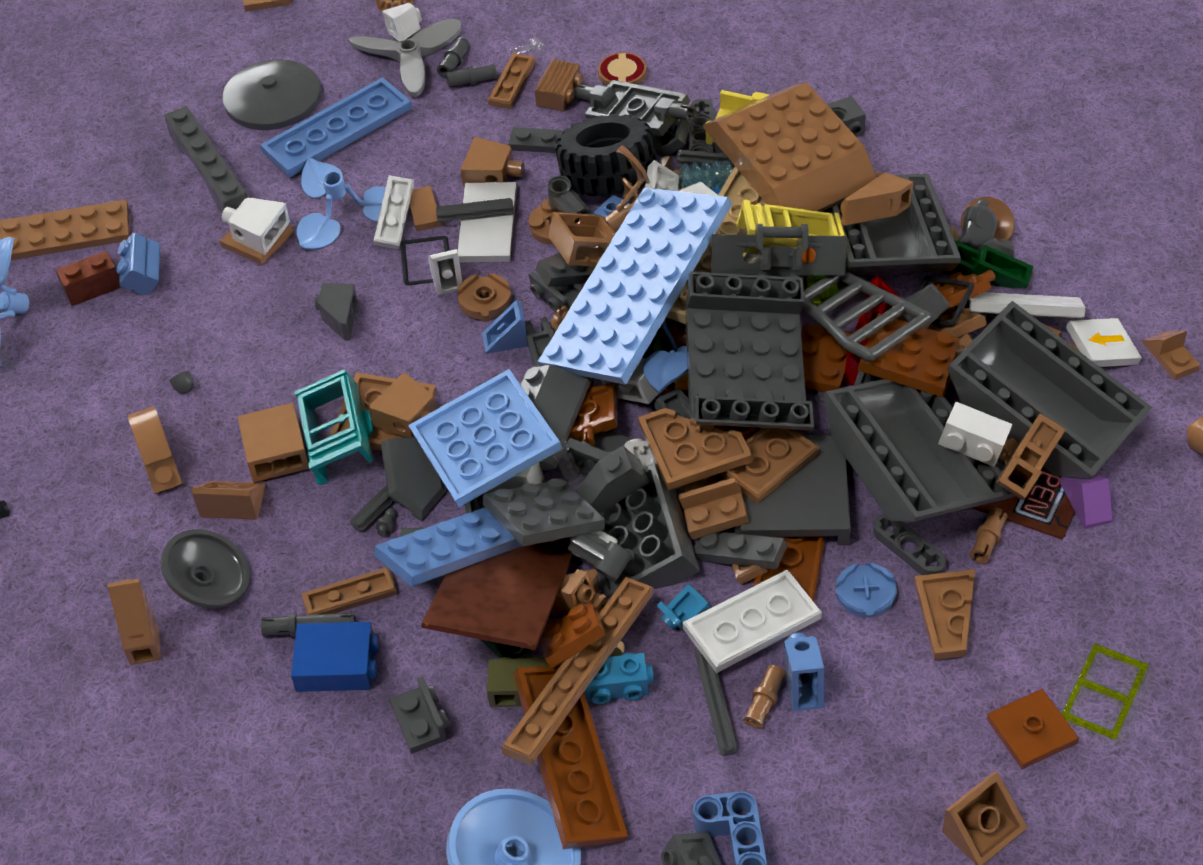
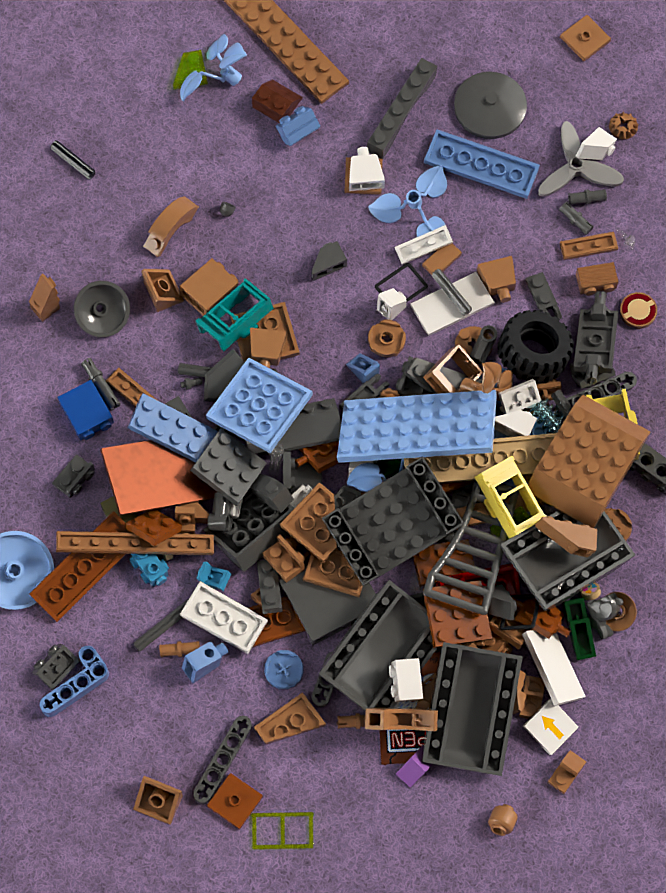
camera: 55 degrees right, 20 degrees up
dark grey piece [711,224,847,278] -> none
none -> dark grey beam [194,716,252,804]

